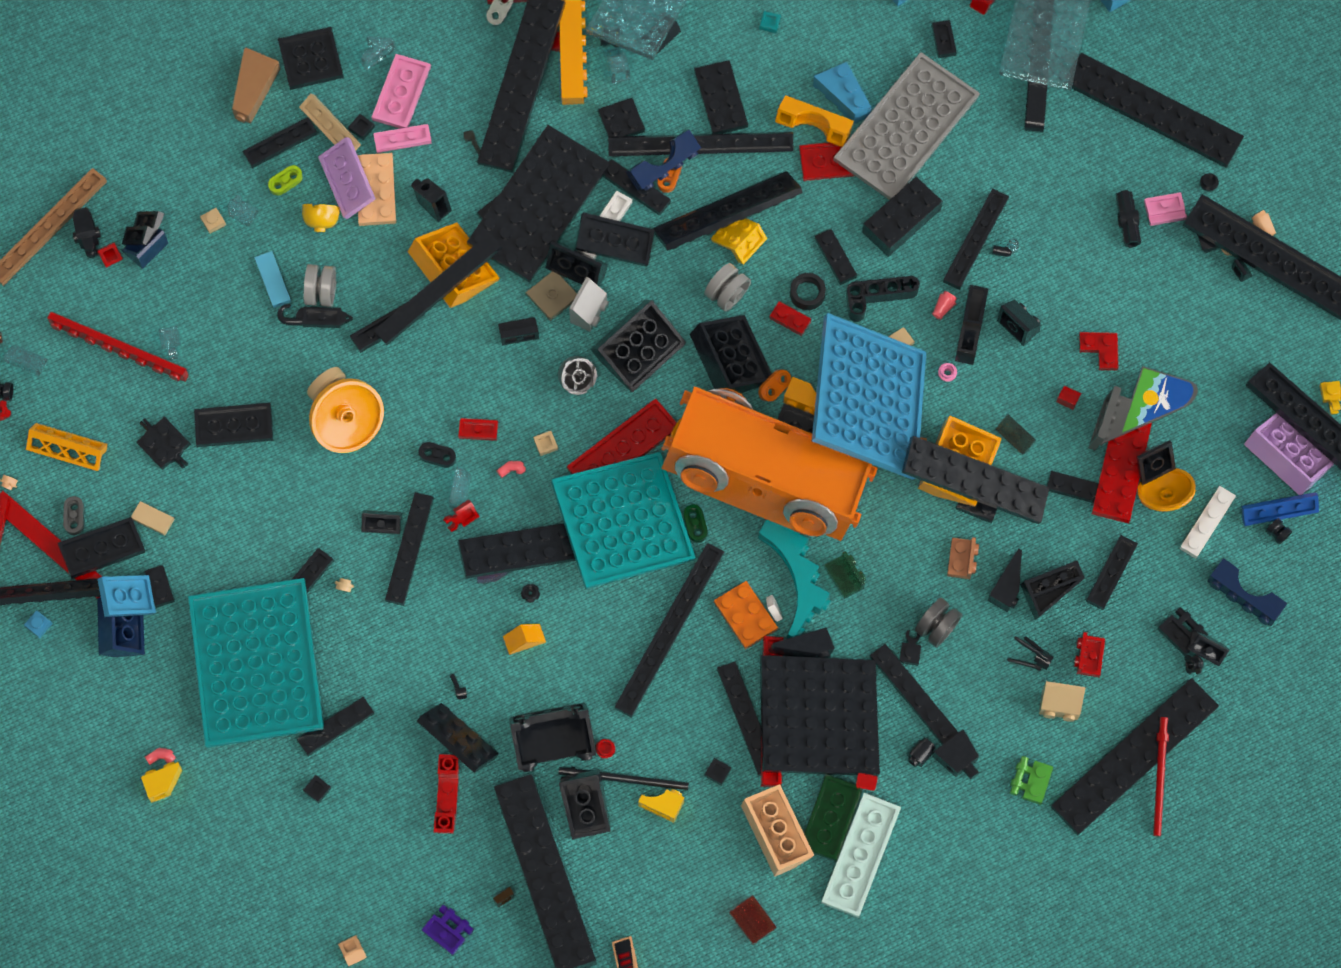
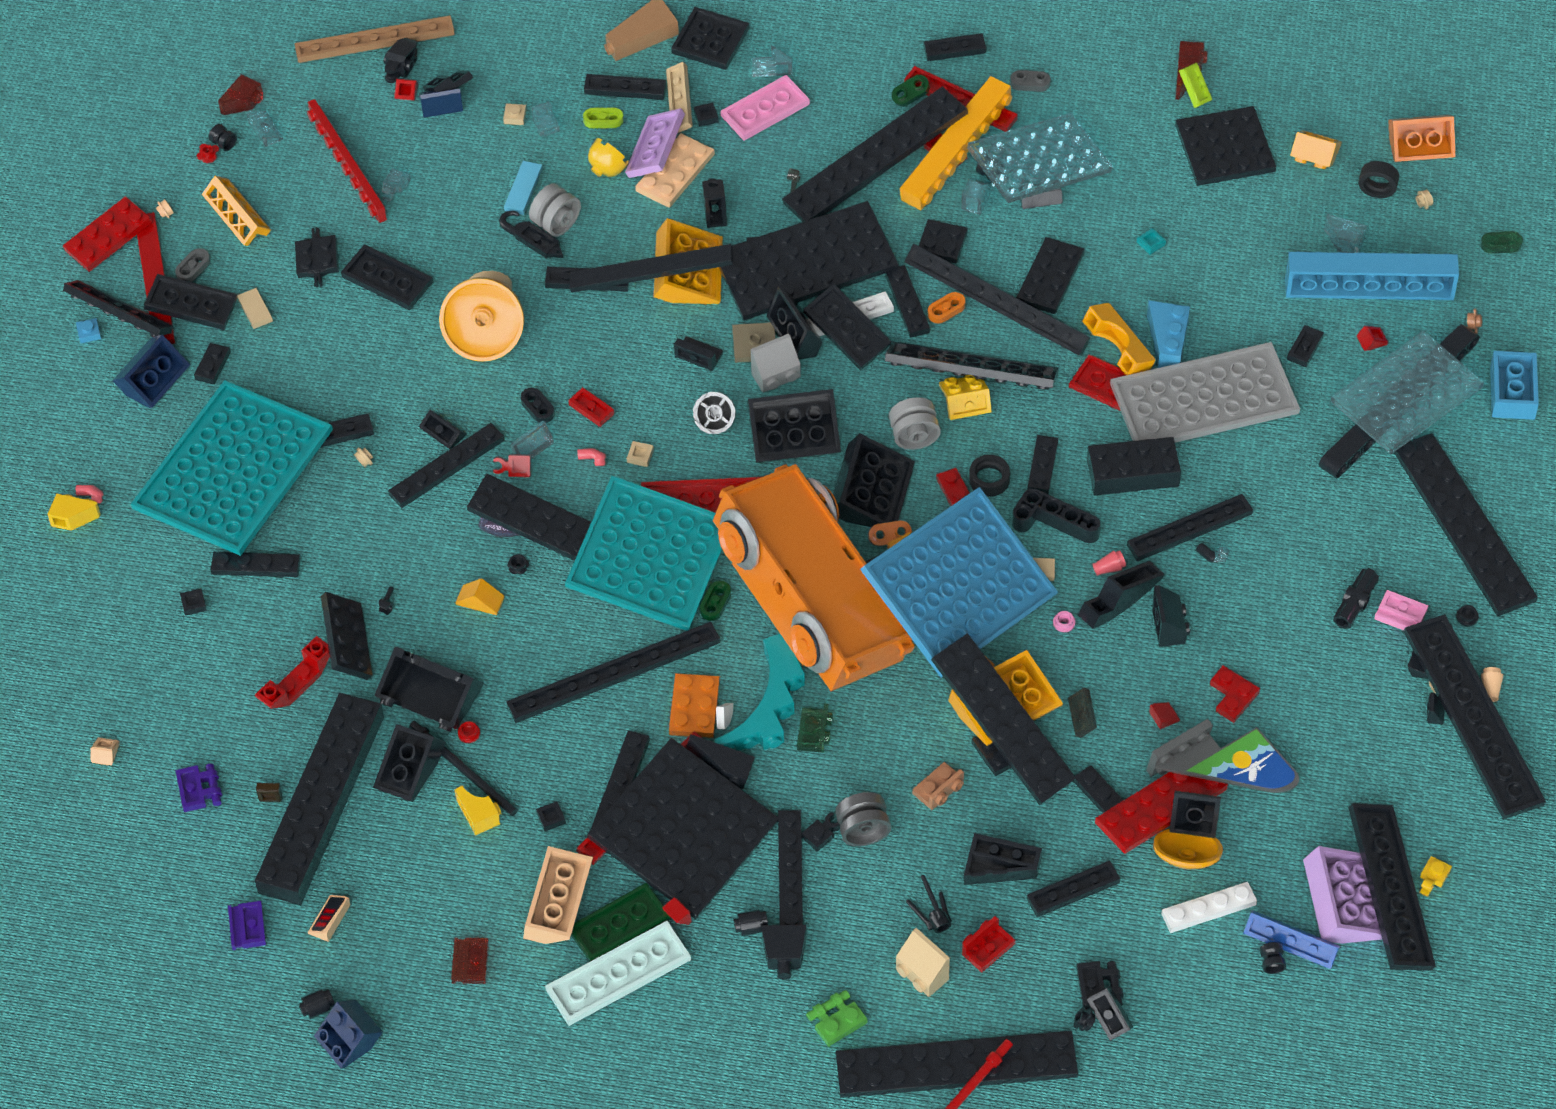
camera: 40 degrees right, 15 degrees down
dark azure plate [98,575,156,617] -> none
bright pink plate [373,124,432,153] -> none
dark blue arch [626,129,701,191] -> none
black slope [987,548,1022,612] -> none
dark blue arch [1207,558,1288,626] -> none

